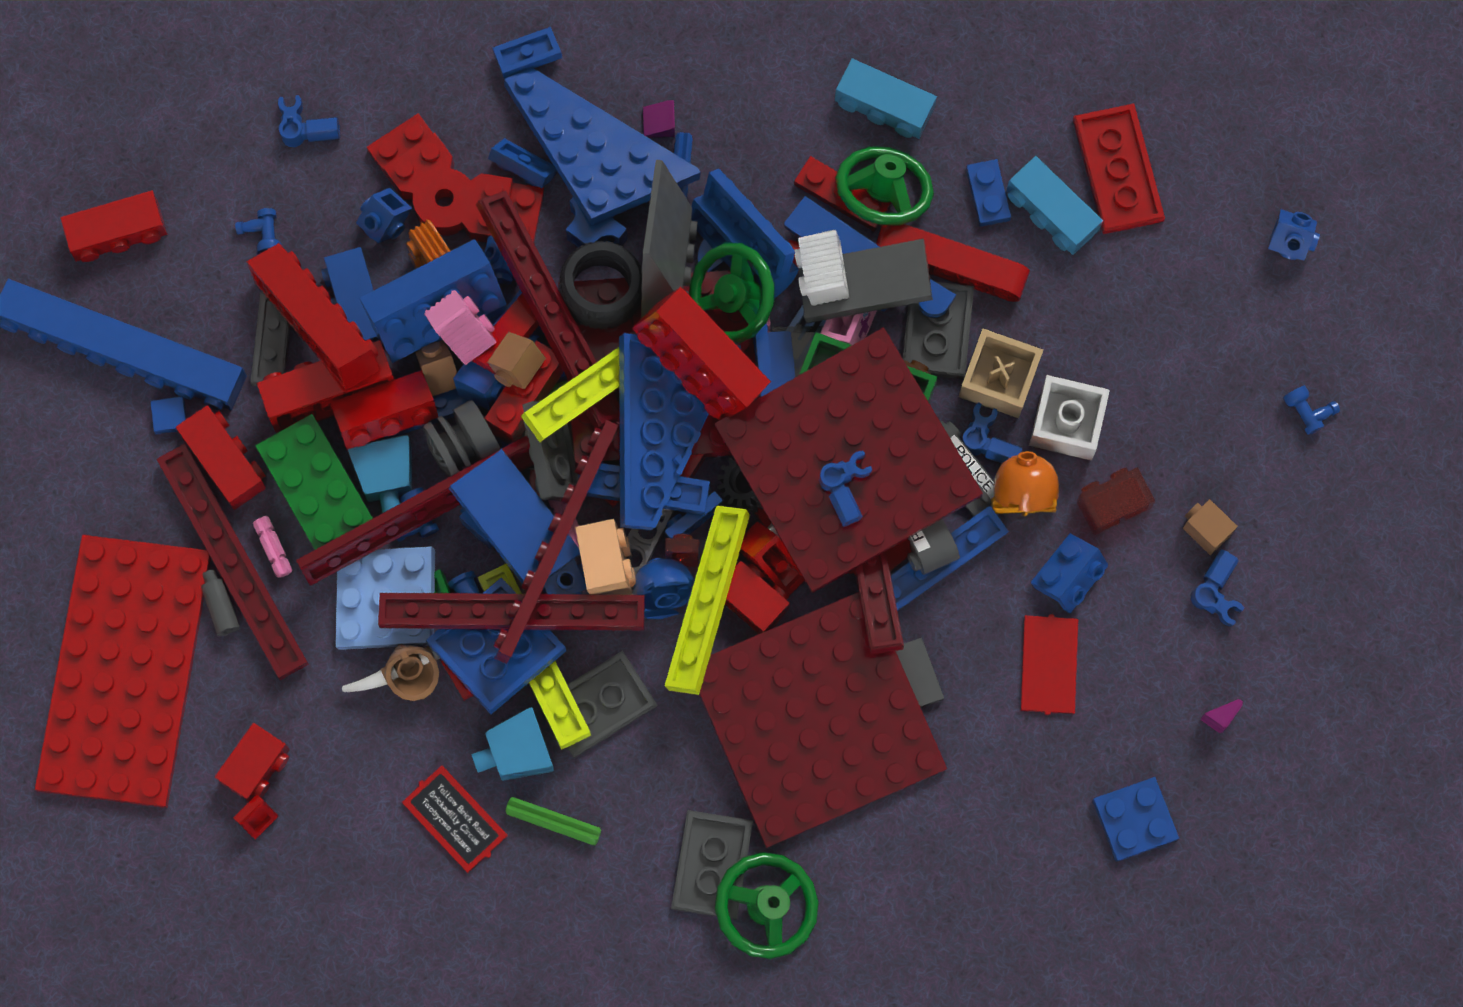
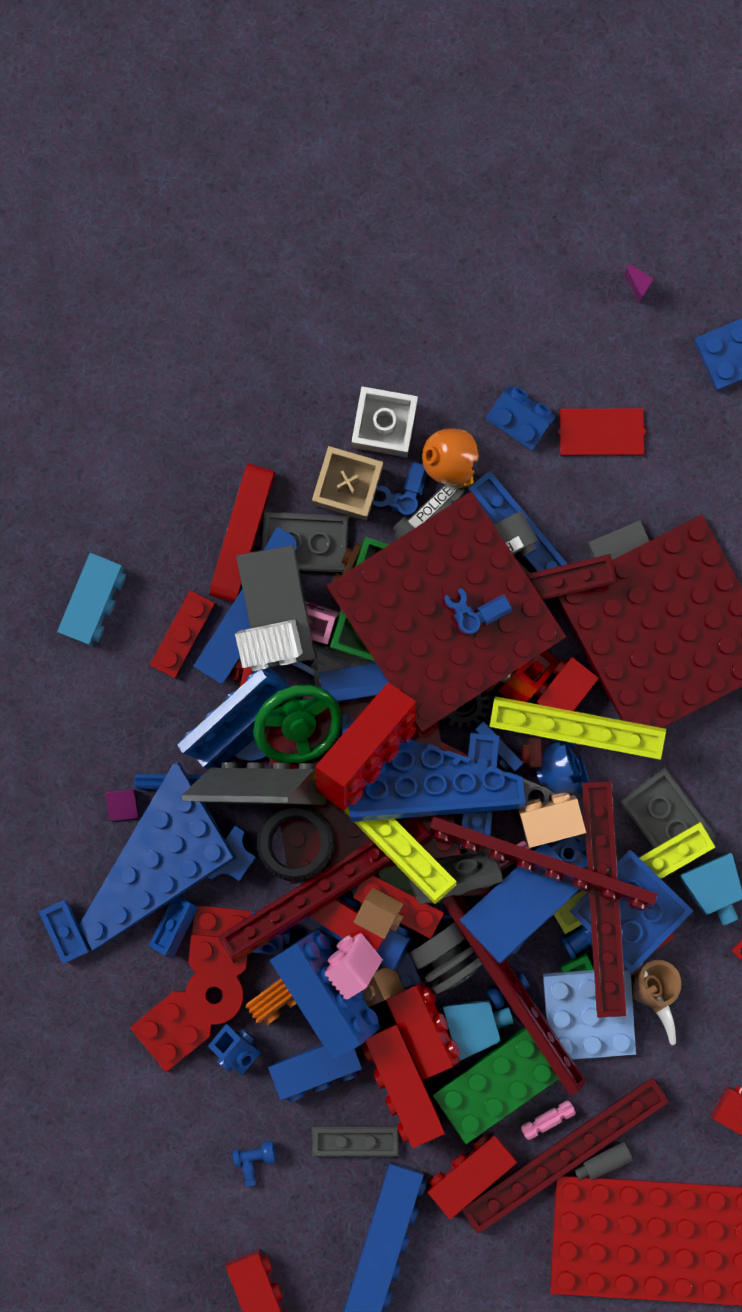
camera: 90 degrees left, 10 degrees up
blue tile [151,396,186,434] -> none
red brick [246,243,380,390] -> none
blue bar [278,95,340,147] -> none
green piece [835,147,934,226] -> none
blue plate [966,159,1011,227] -> none
dark azure brick [1006,156,1103,255] -> none
red tile [1073,103,1165,234] -> none
clear red piece [1077,467,1155,535] -> none
medium nougat brick [1183,499,1238,556] -> none
blue bar [1191,550,1244,627] -> none
blue brick [1268,209,1320,261] -> none
blue piece [1283,385,1340,435] -> none

